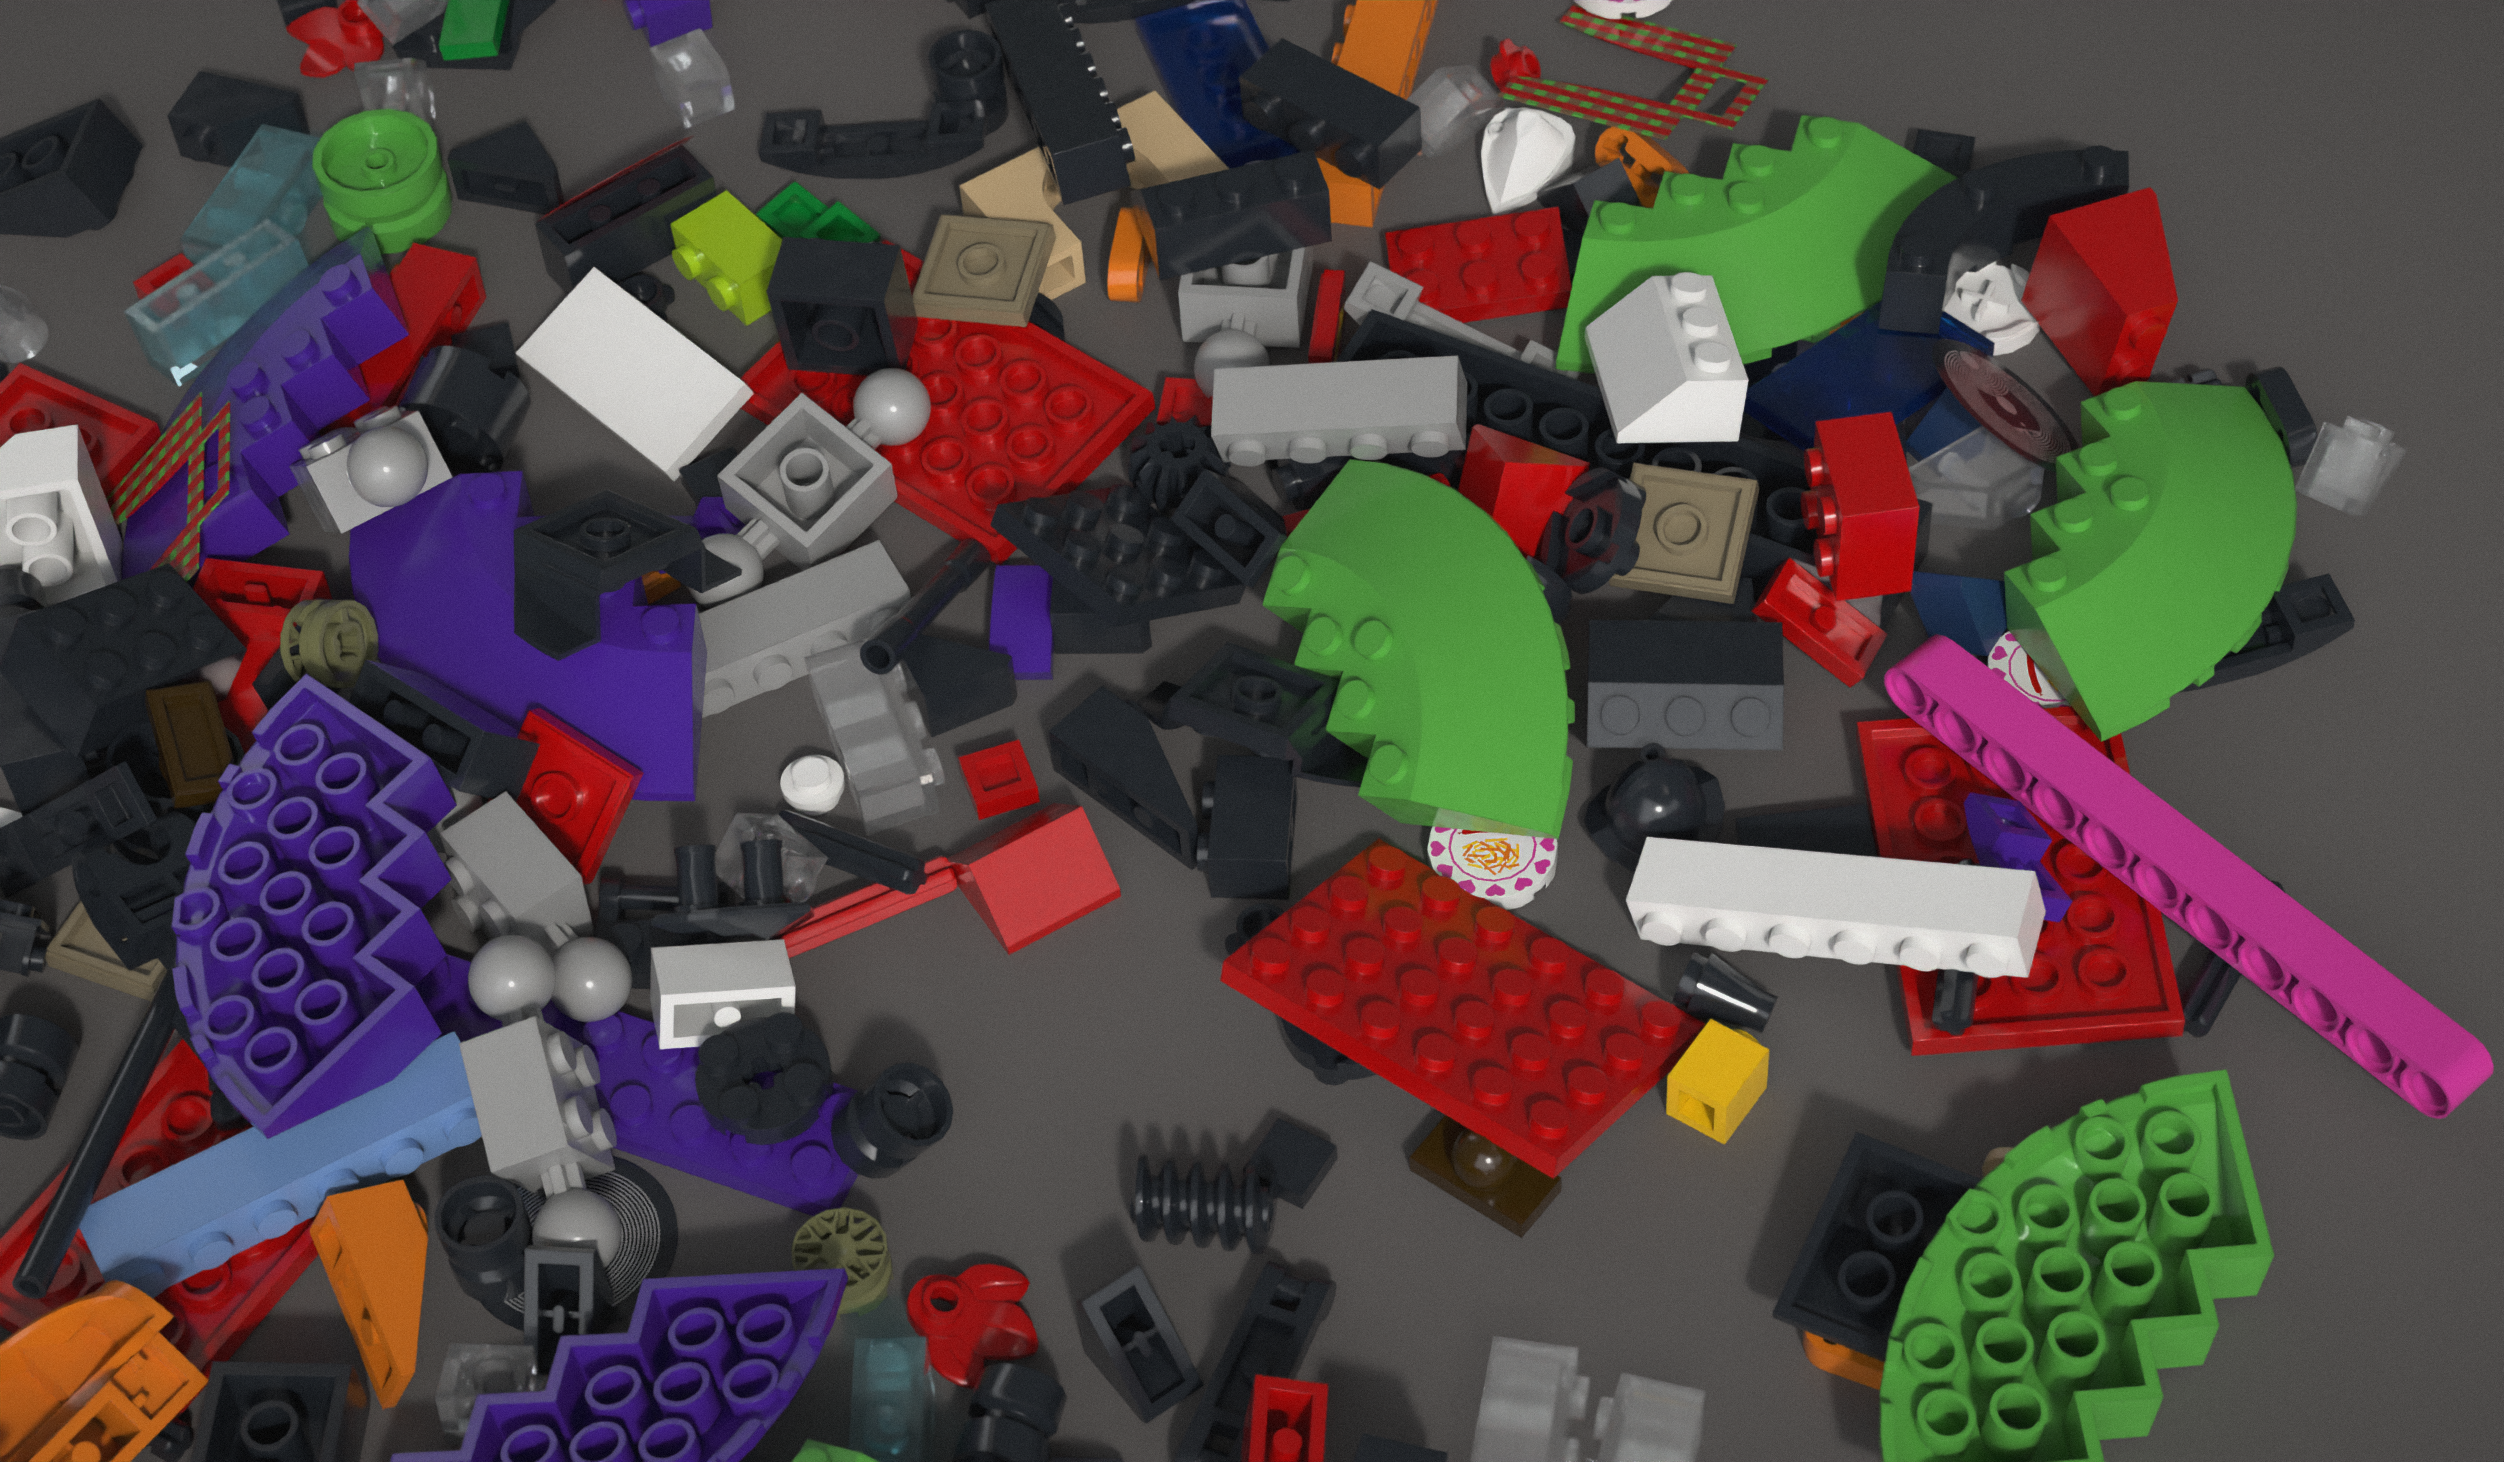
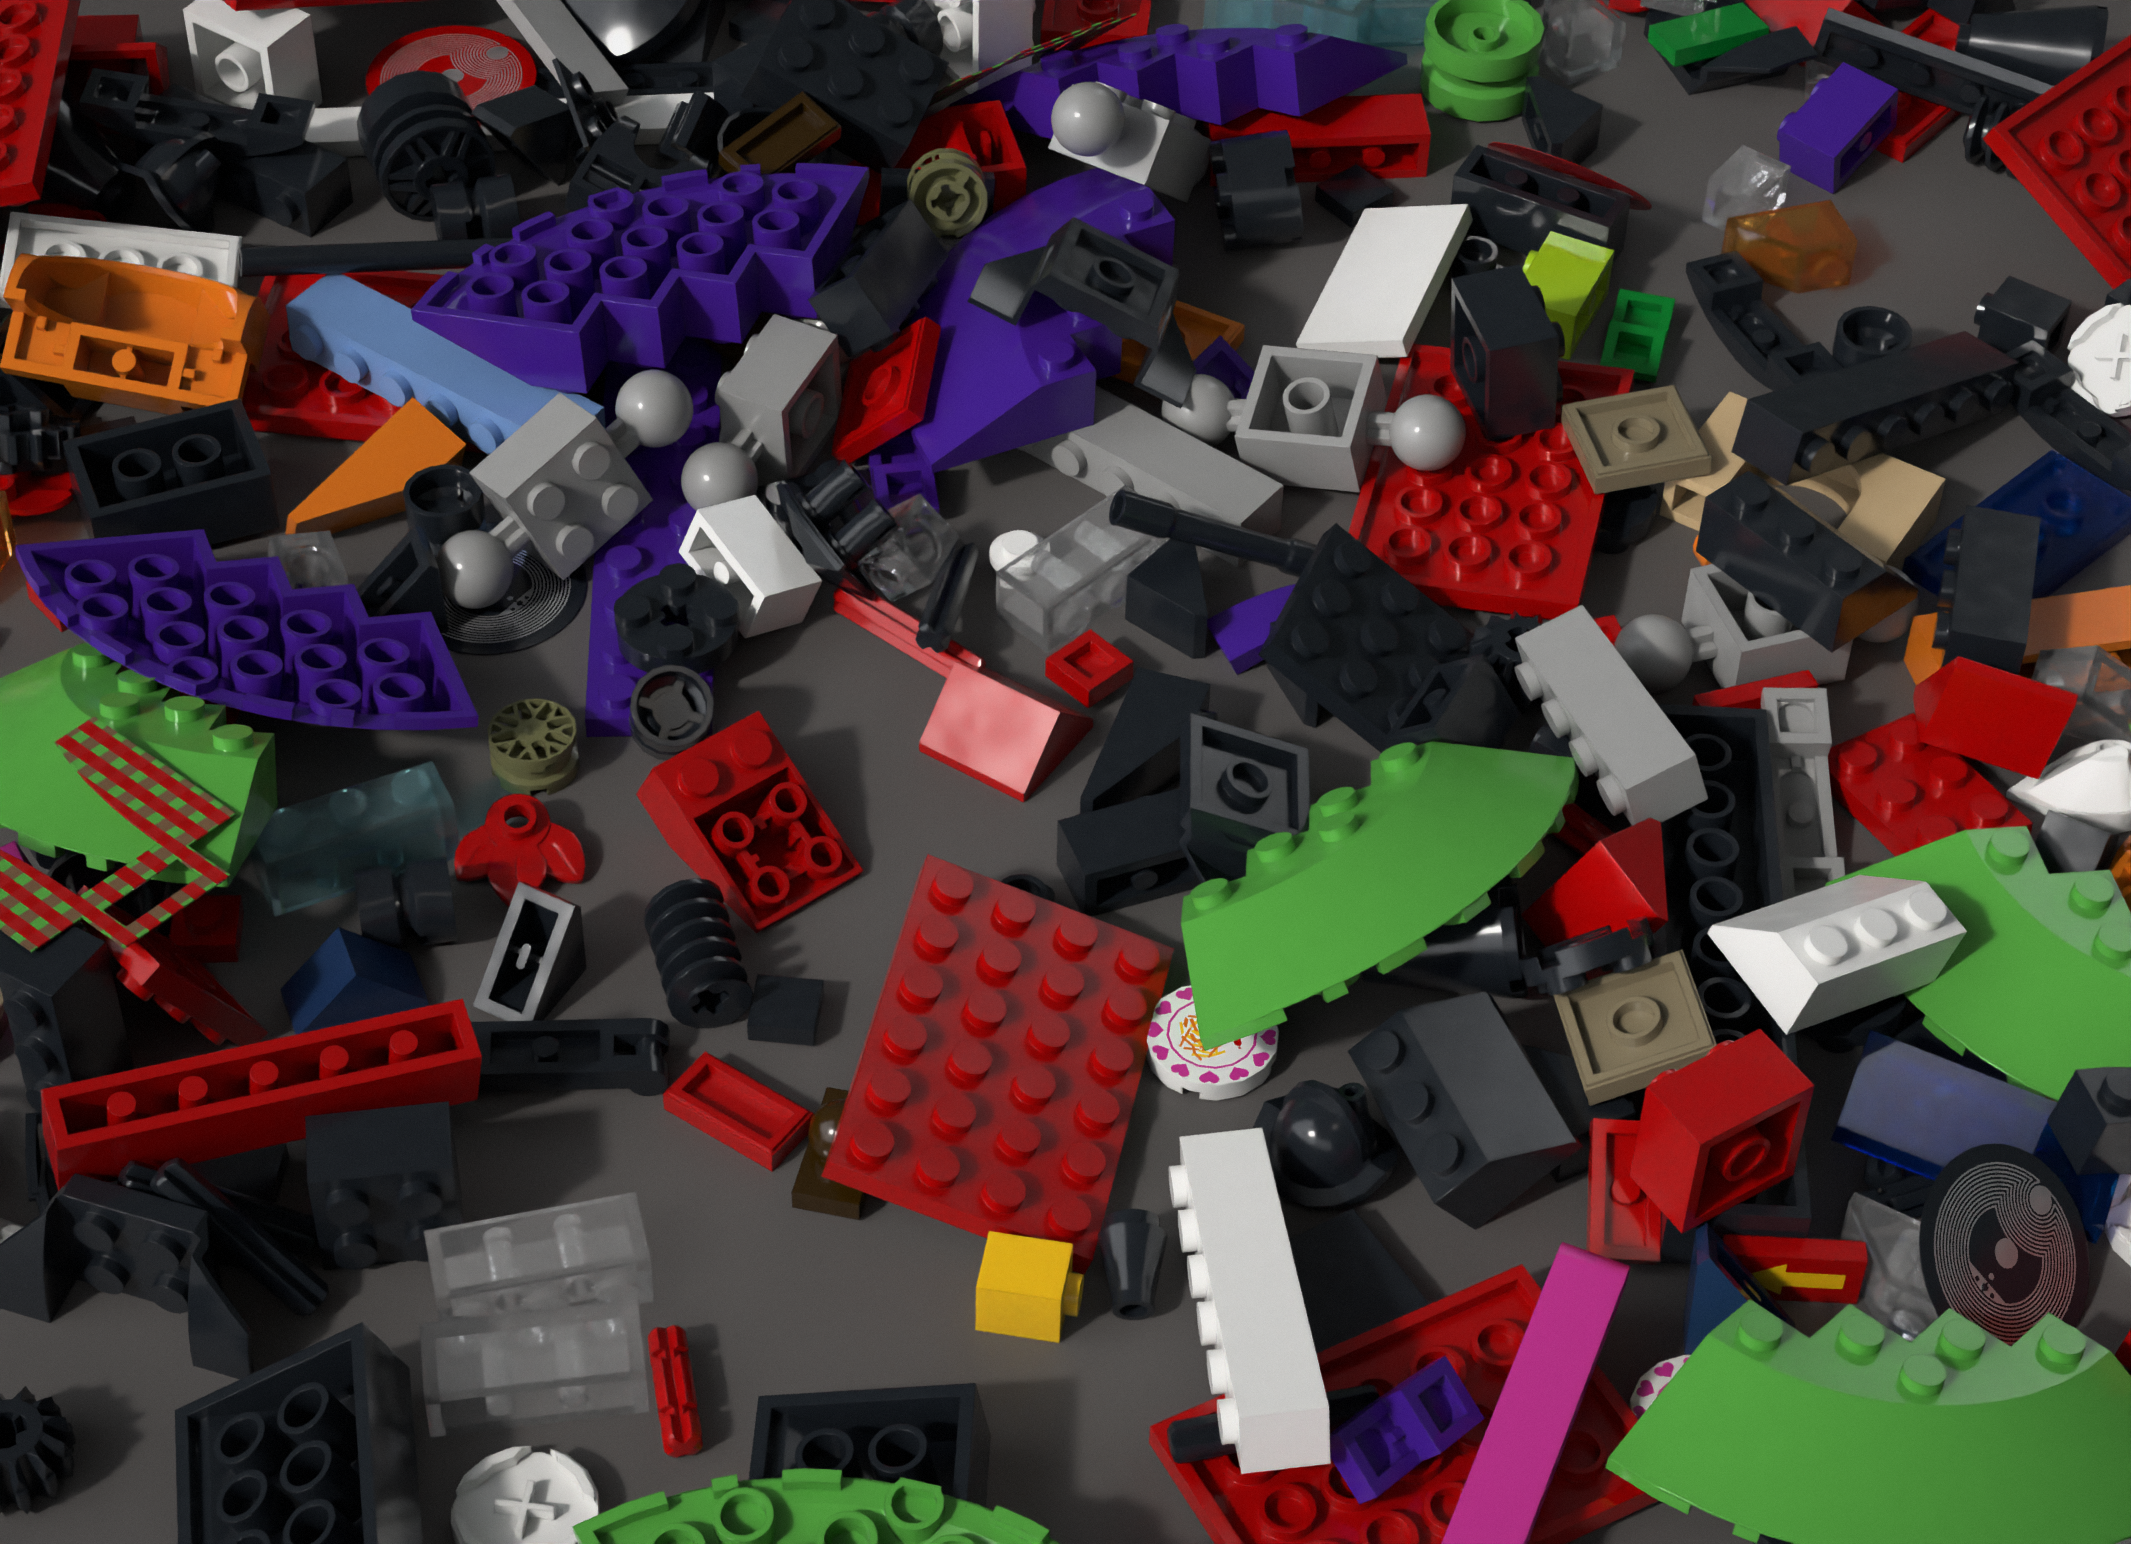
camera: 60 degrees right, 5 degrees down
none -> red slope [636,710,863,934]
none -> red axle [647,1324,703,1458]
none -> red tile [663,1051,814,1172]
none -> dark purple slope [866,429,939,519]
none -> clear orange slope [1721,200,1858,294]
none -> red tile [1722,1234,1868,1304]
none -> red slope [1913,656,2078,779]

